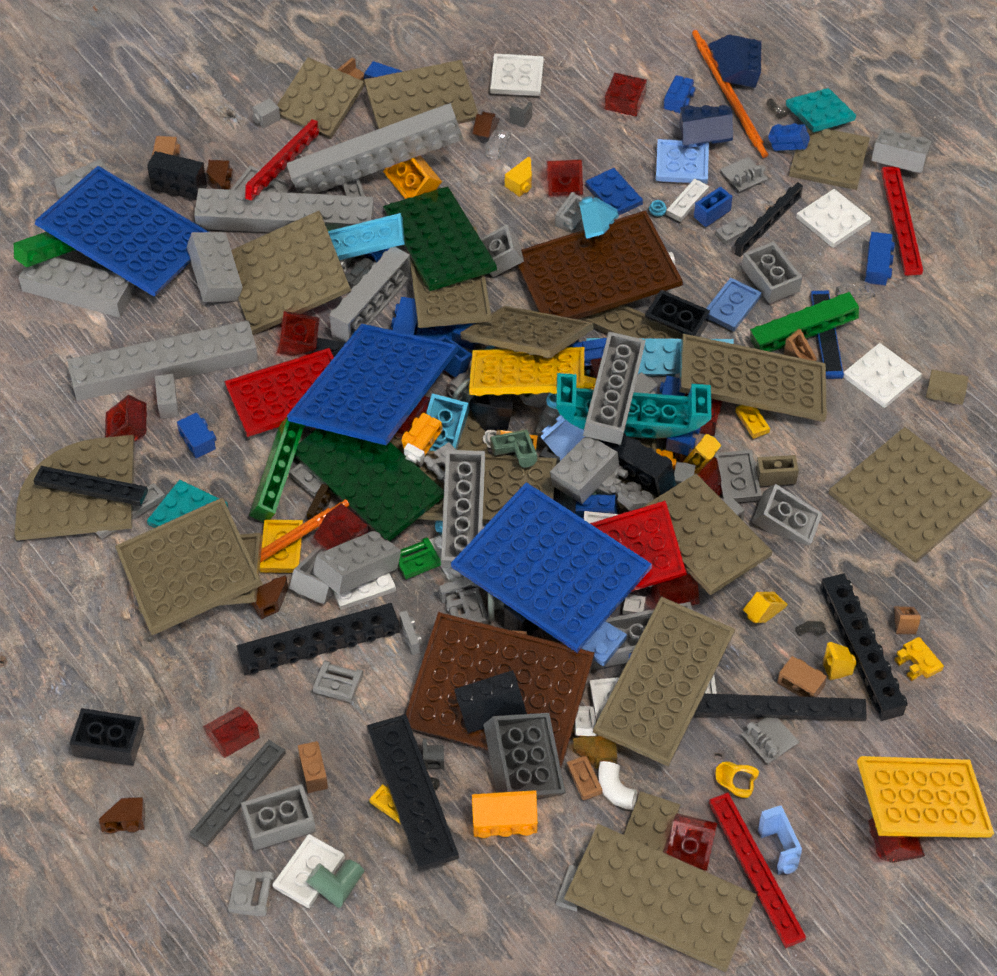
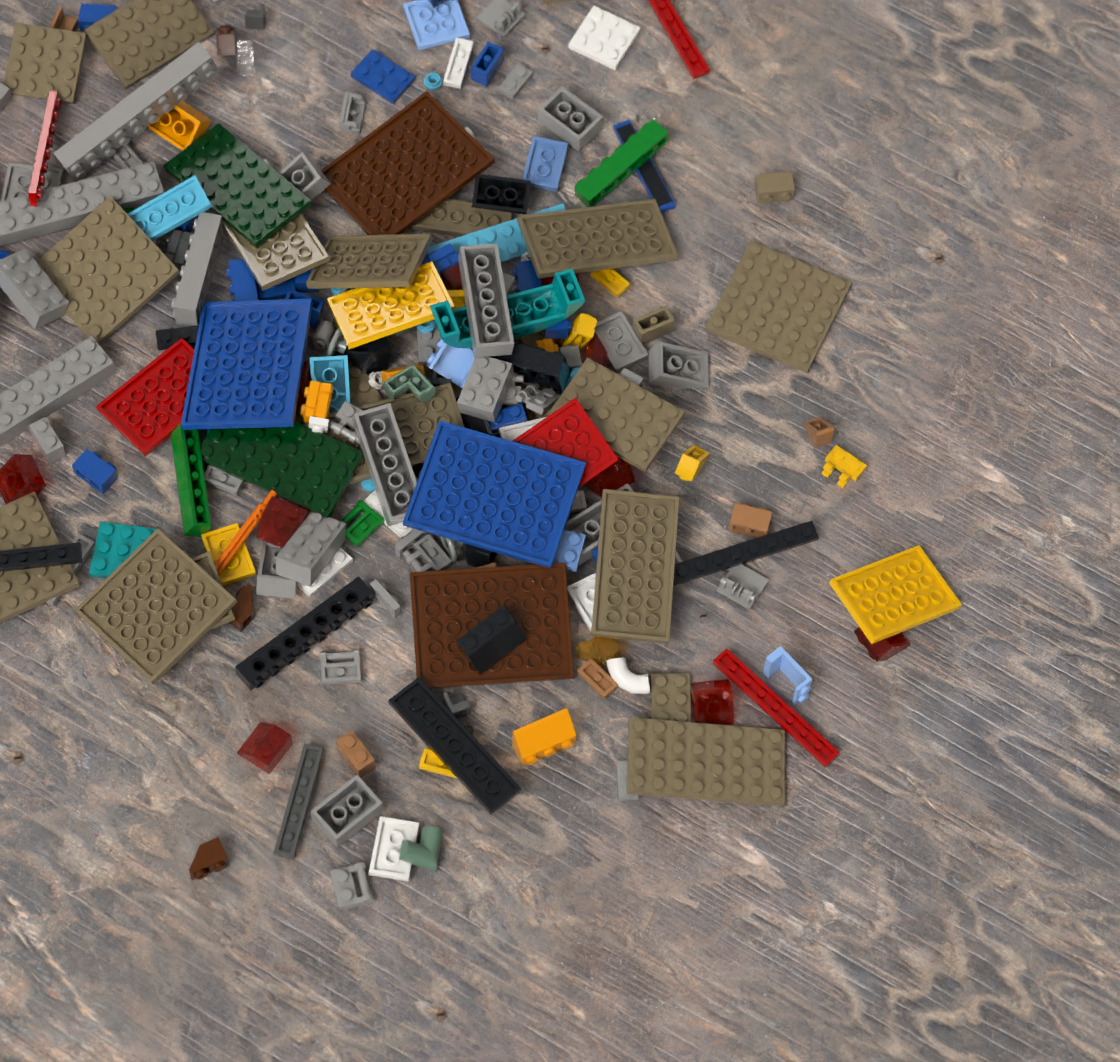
camera: 25 degrees left, 10 degrees up
black brick [70,708,145,766] -> none
clear red slope [277,311,320,356] -> none
dark brown plate [307,483,332,520] -> none
dark grey slope [483,713,566,799] -> none
yellow slope [505,156,532,197] -> none
clear red slope [546,159,583,196] -> none
white plate [574,706,596,737] -> none
medium azure wedge [579,196,619,239] -> none
yellow piece [715,761,759,798] -> none
black plate [735,182,803,257] -> none
medium nougat slope [784,329,817,361] -> none
clear smoke arm [795,621,826,636] -> none
black brick [820,573,908,721] -> none
yellow slope [823,642,856,680] -> none
white plate [843,343,922,408] -> none
blue brick [865,232,895,286] -> none

